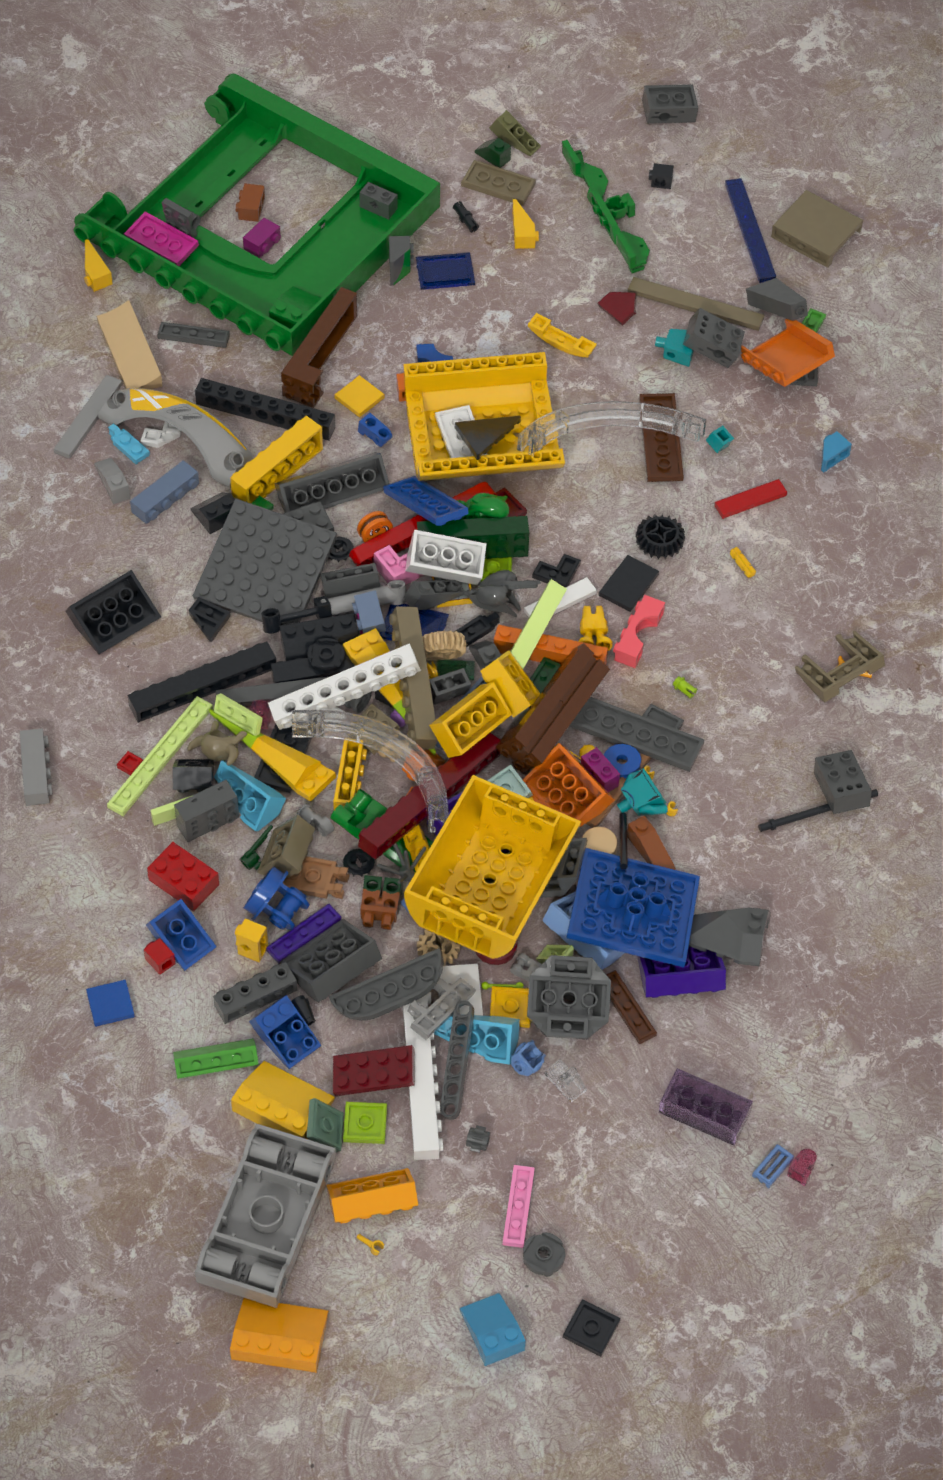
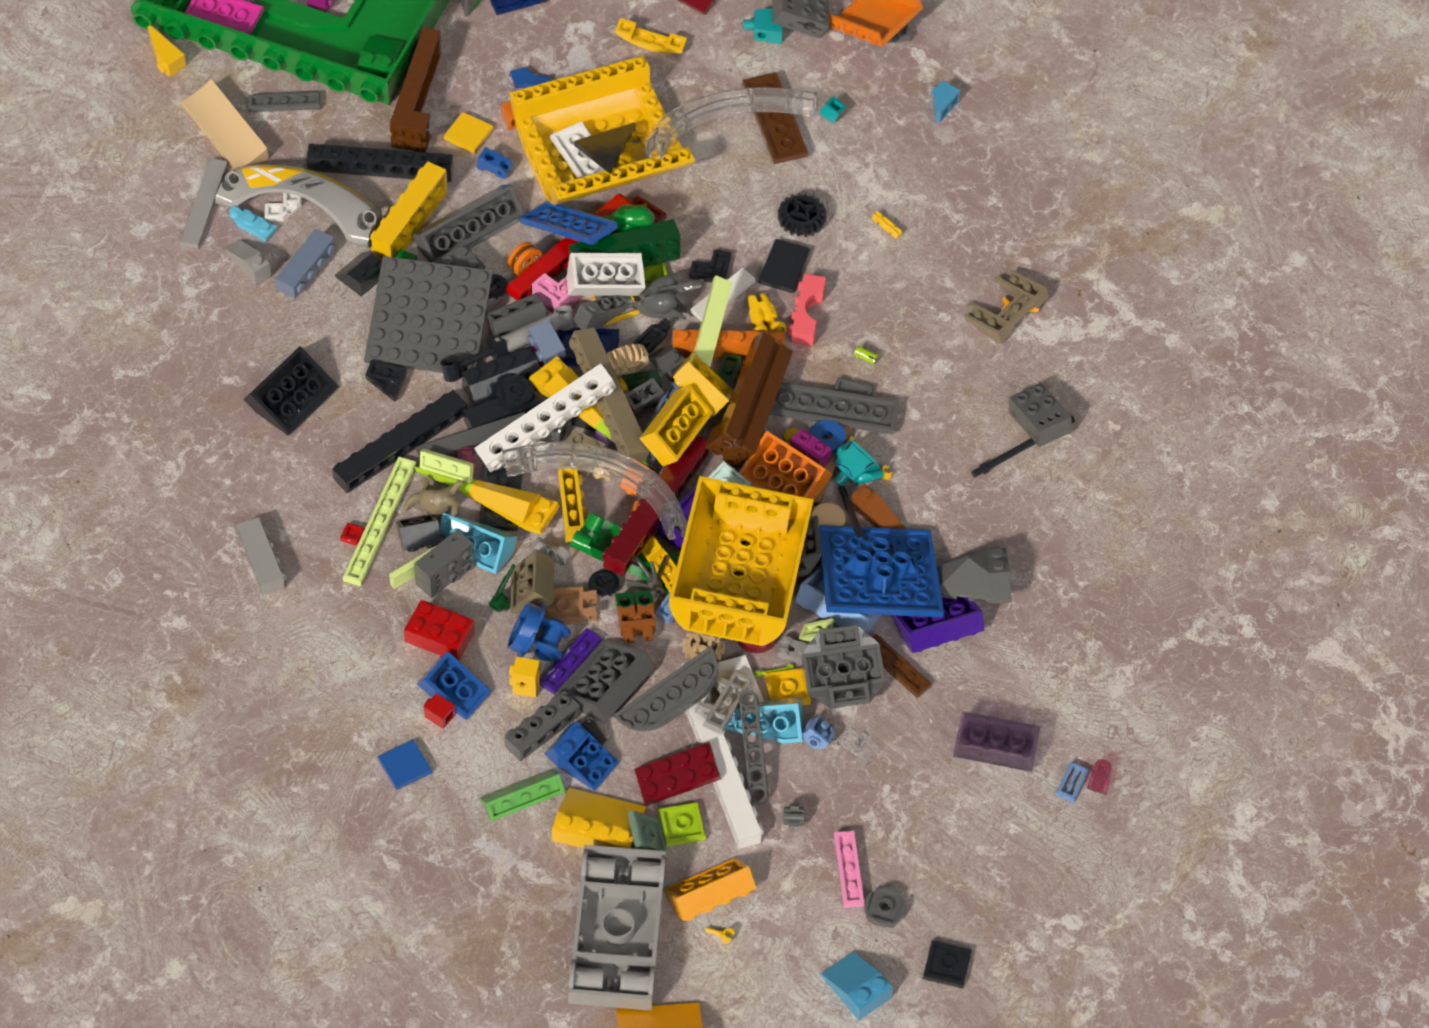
camera: 15 degrees left, 0 degrees up
red tile [714,479,787,519] -> none

